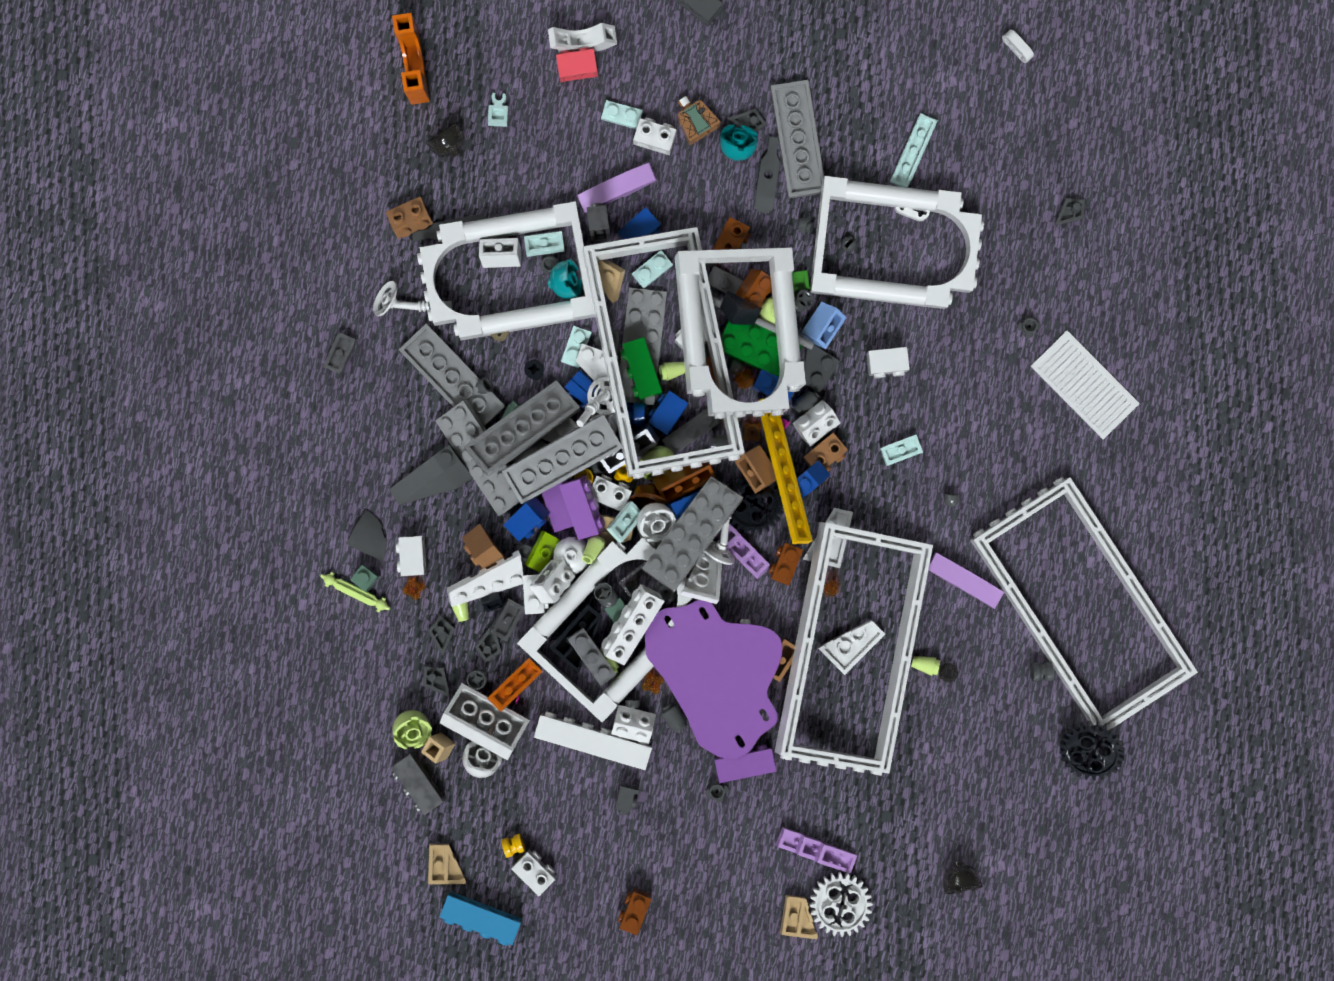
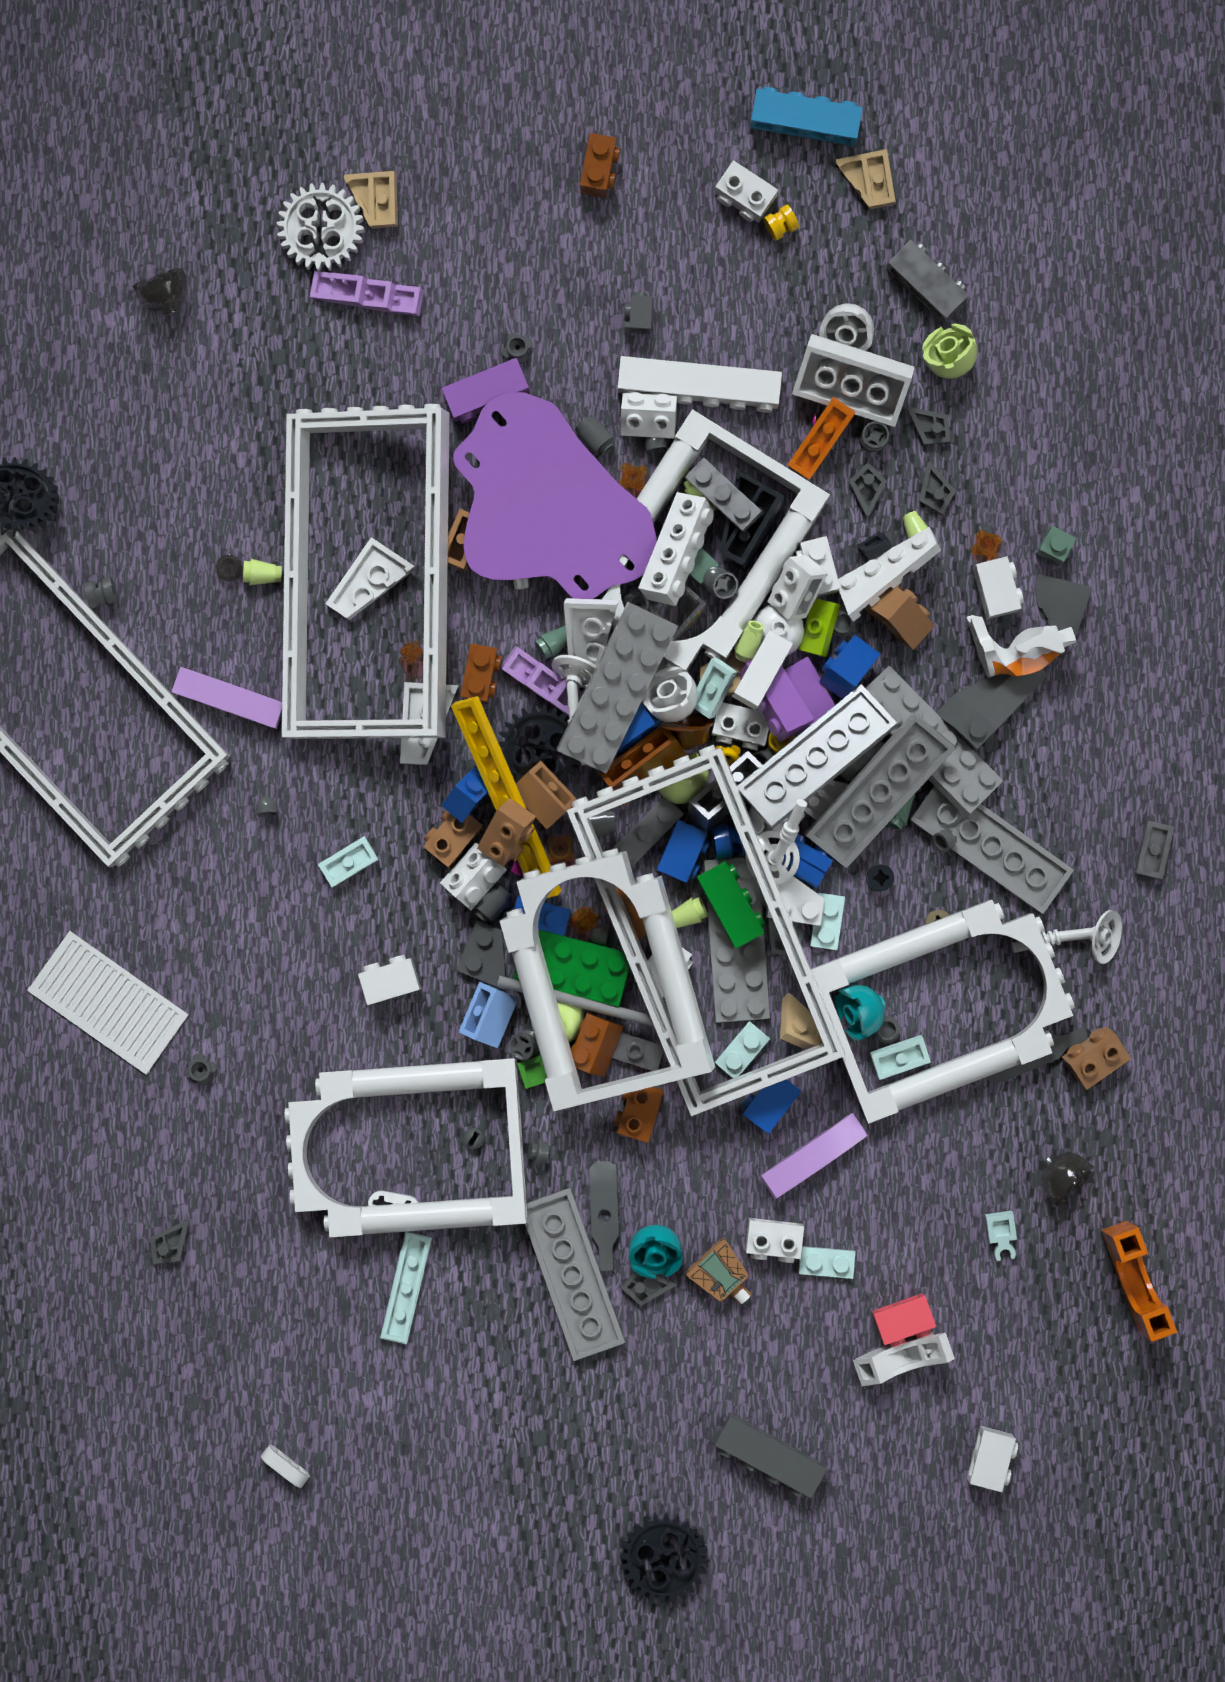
camera: 175 degrees right, 0 degrees up
yellowish green wheel [320,572,390,612] -> none
tan brick [421,732,456,764] -> none
white brick [479,238,522,268] -> none
flat silver plate [489,598,525,641] -> none
flat silver brick [586,203,611,242] -> none
black slope [720,291,762,325] -> none
none -> medium nougat brick [477,798,536,867]
none -> sand green cone [534,625,567,660]
none -> white tile [732,630,793,710]
none -> white hips [966,615,1076,678]

